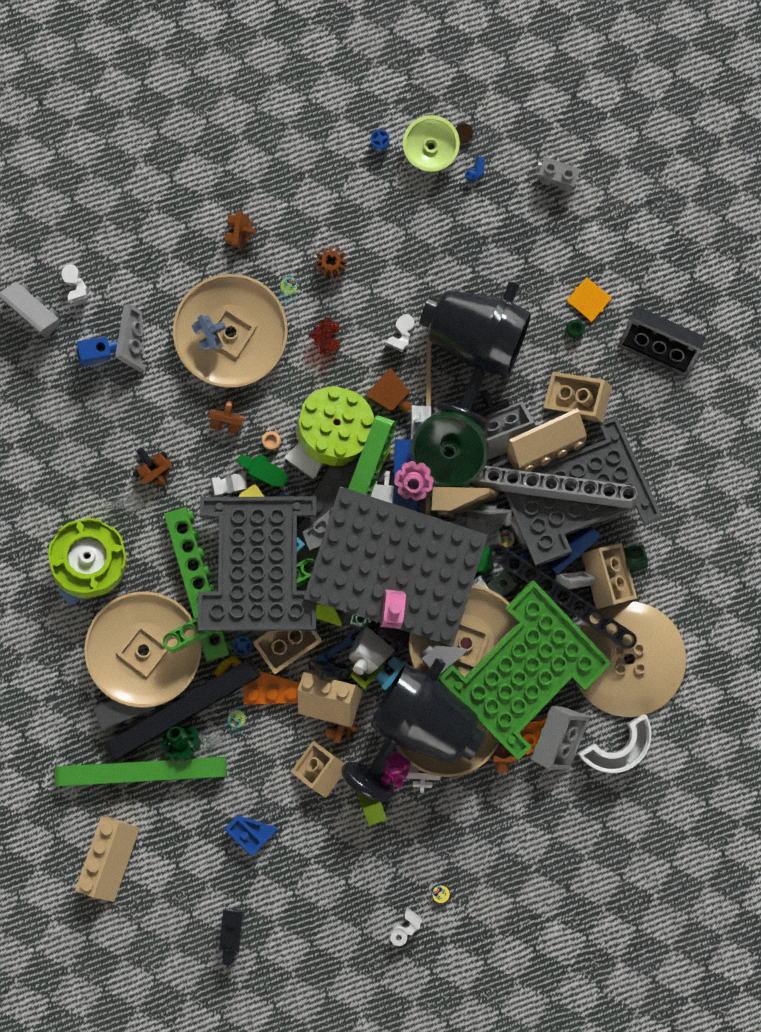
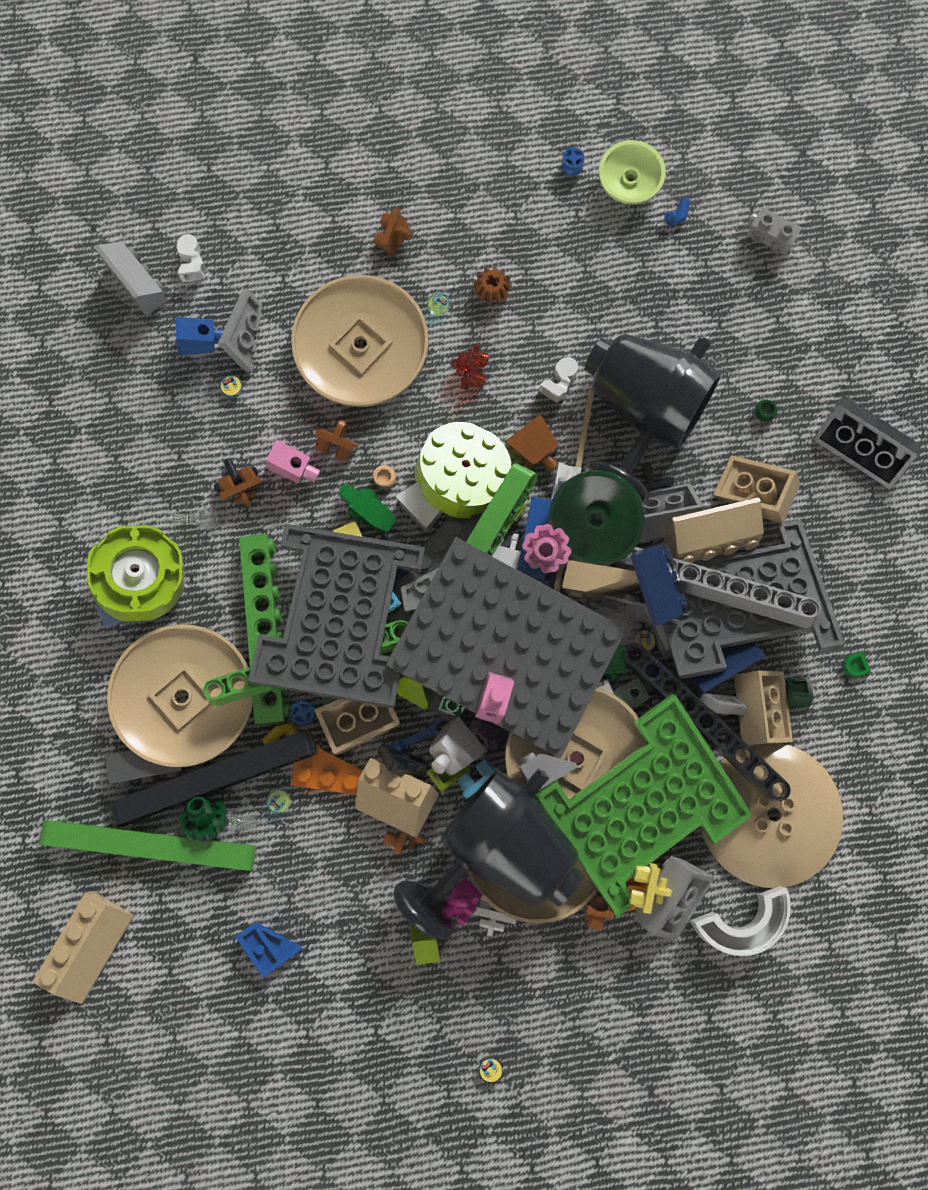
camera: 10 degrees right, 5 degrees down
sand blue hips [192,315,226,350] -> none
white leg [210,474,248,497] -> none
black hinge [219,908,244,966] -> none
tan slope [291,741,345,798] -> none
white leg [390,907,422,946] -> none
dark brown tile [455,123,473,143] -> none
light orange piece [566,277,612,322] -> none
none -> tile [219,375,243,399]
none -> bright pink torso [266,439,320,483]
none -> light yellow hips [629,863,672,914]
none -> dark blue slope [630,543,688,627]
none -> green tile [842,651,872,678]

